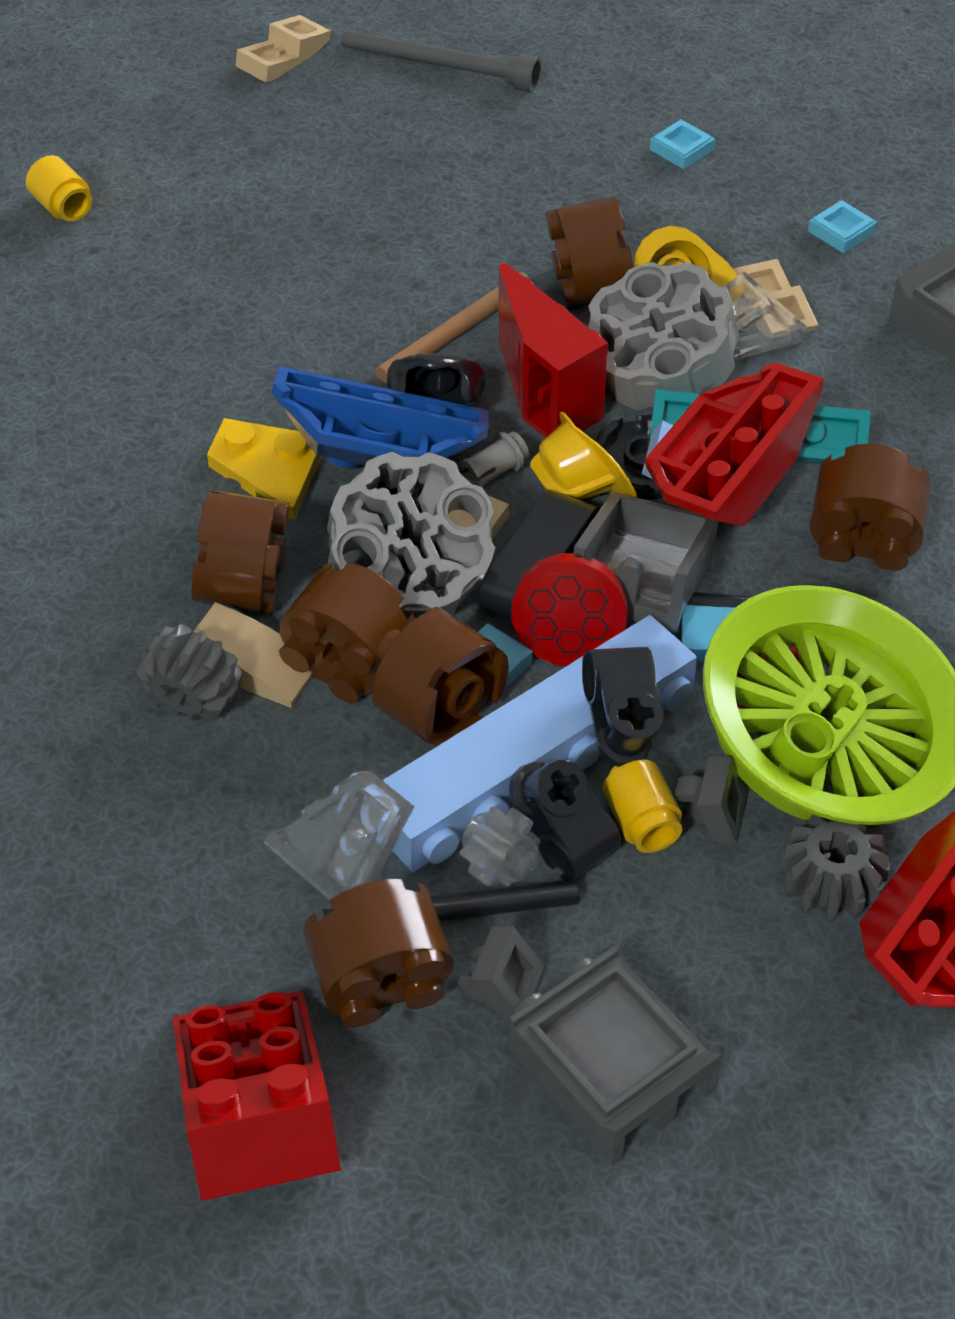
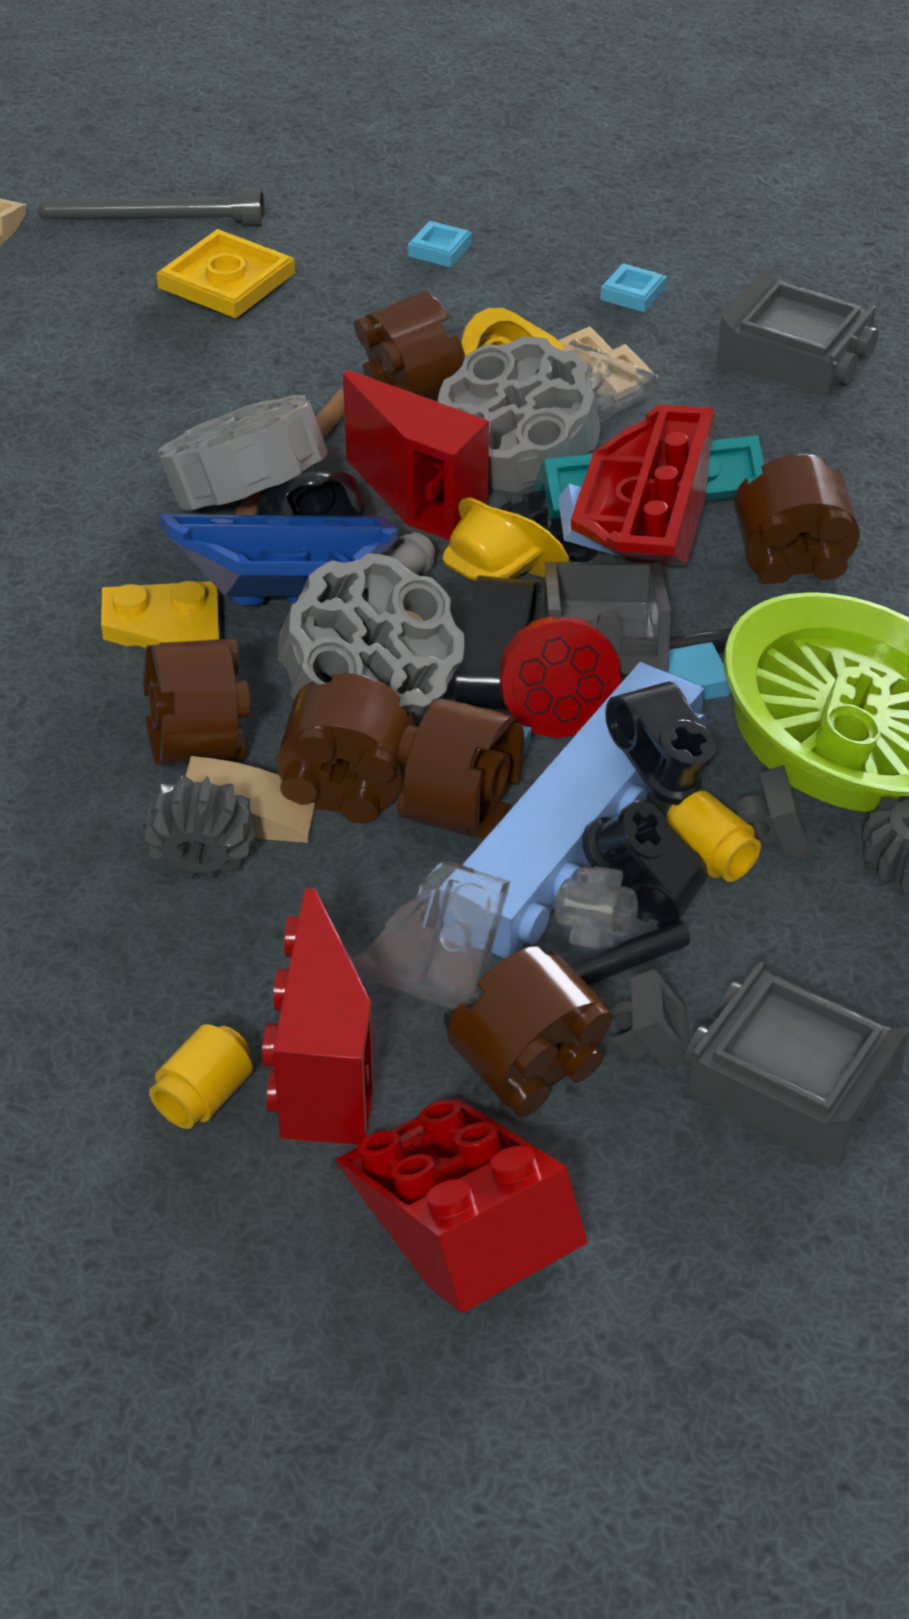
camera: 20 degrees left, 5 degrees down
none -> yellow brick [149,1024,253,1129]
none -> yellow plate [156,229,295,318]
none -> light grey connector [157,395,328,510]
none -> red slope [262,888,374,1145]

